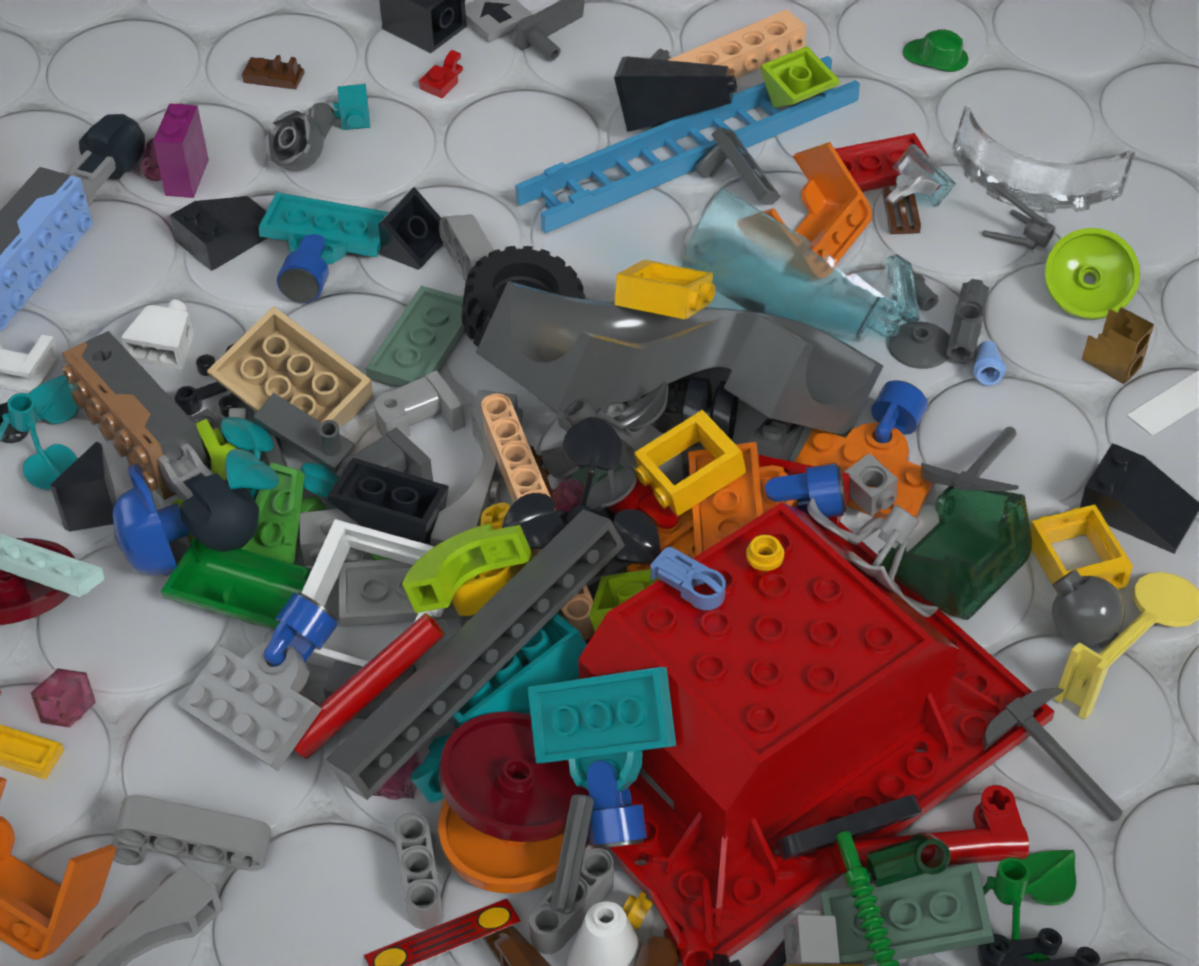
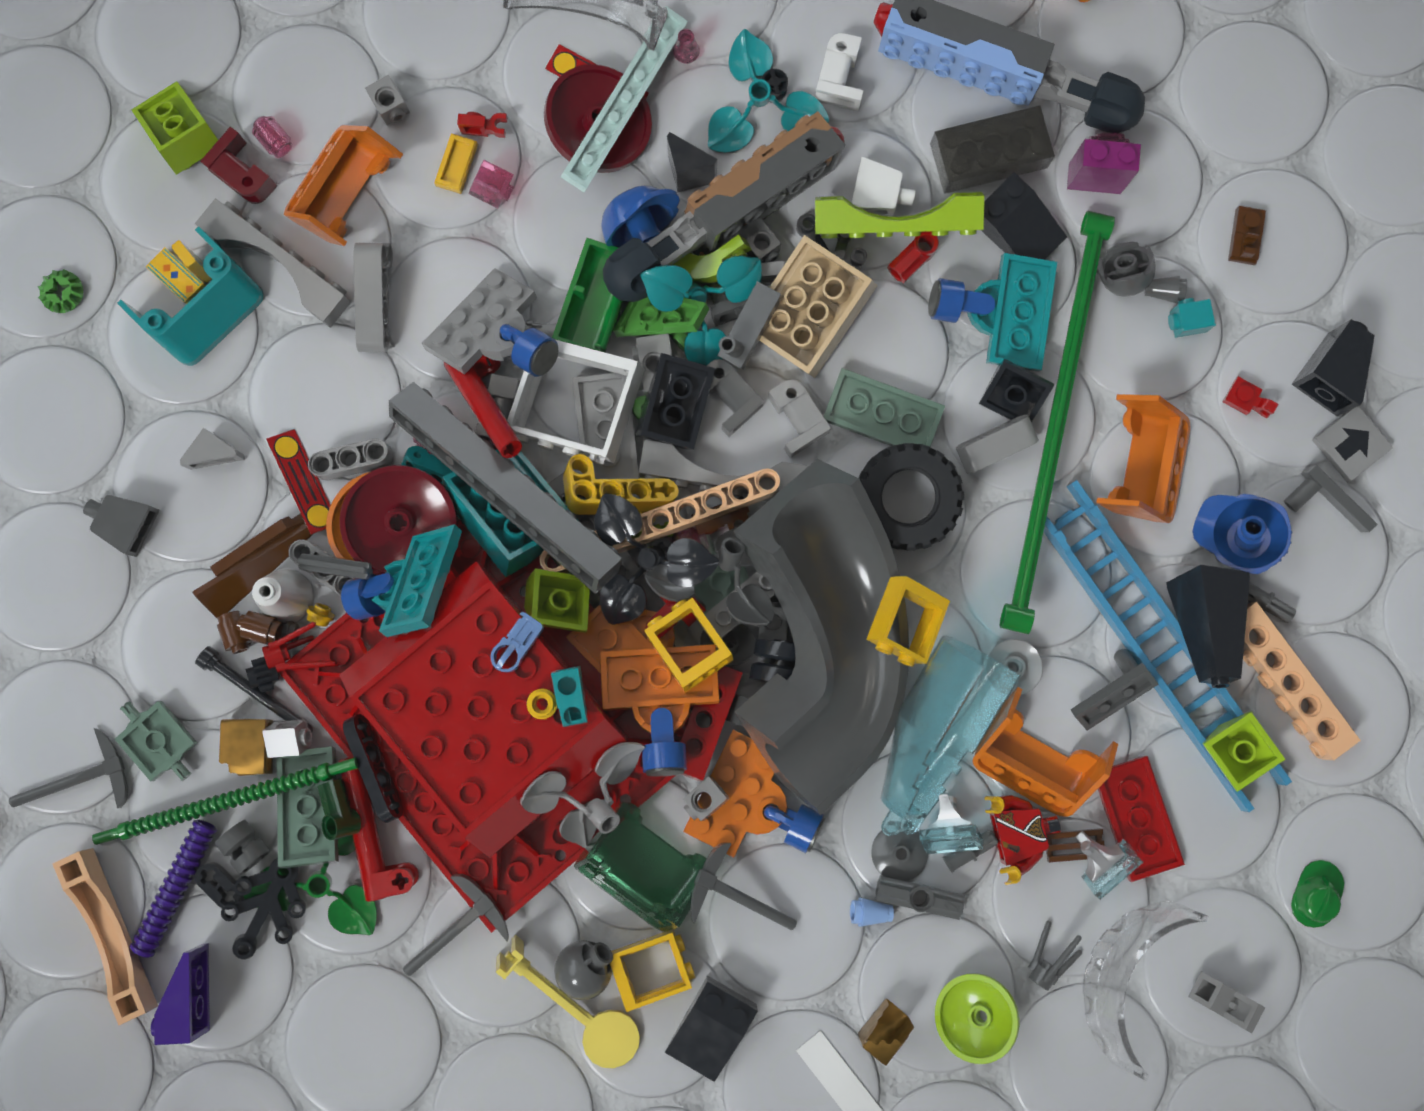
camera: 85 degrees right, 35 degrees up
lime arch [402,523,532,613] -> none
none -> teal leg [551,666,588,727]
none -> lime arch [815,192,984,239]
none -> red piece [887,231,939,284]
none -> clear smoke brick [930,105,1055,194]
none -> red torso [984,795,1061,885]
none -> green piece [999,210,1115,634]
none -> orange windscreen [1096,394,1190,523]
none -> light grey brick [1188,971,1265,1033]
none -> blue piece [1192,494,1293,574]

